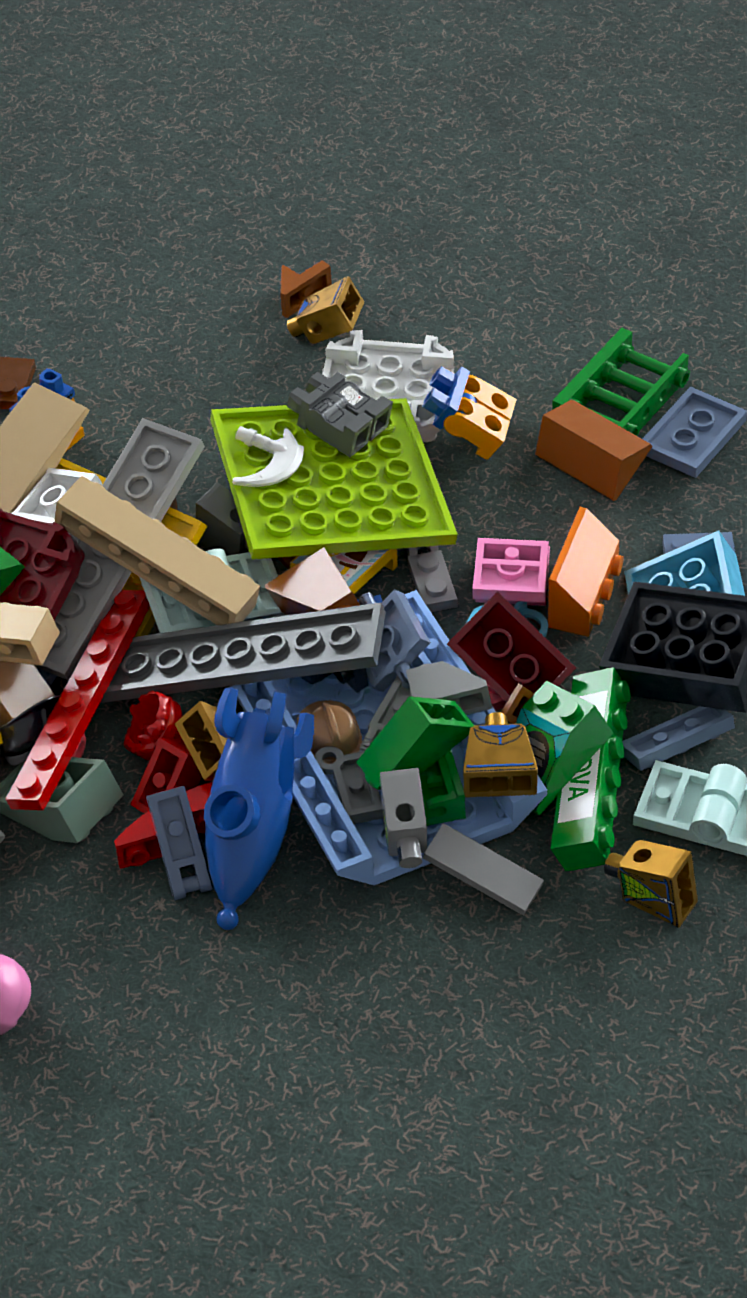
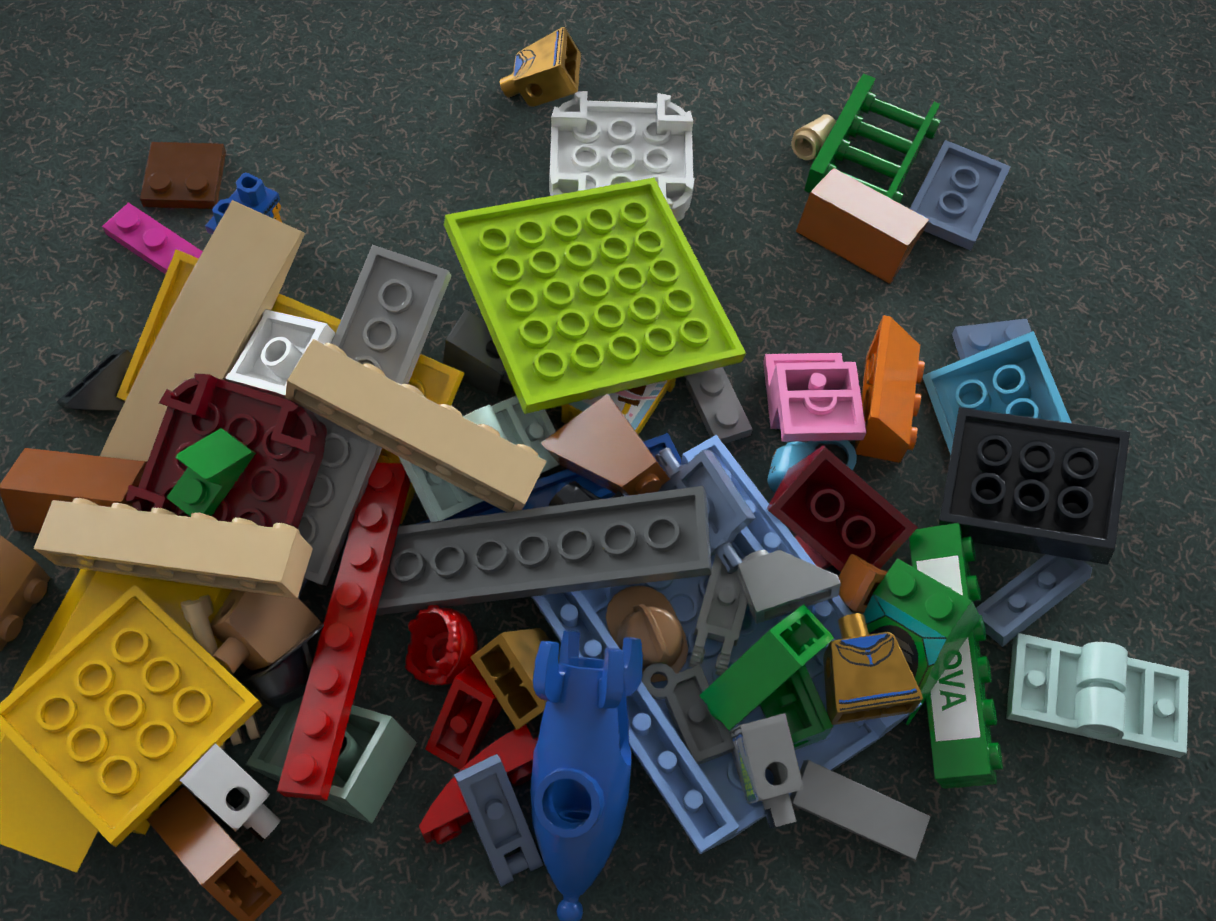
camera: 15 degrees left, 15 degrees up
white piece [232,426,304,487] -> none
dark orange slope [280,261,332,318] -> none
dark grey hips [287,372,393,458] -> none
light orange hips [422,366,516,459] -> none
pearl gold torso [604,840,698,928] -> none
none -> tan cone [791,114,836,160]

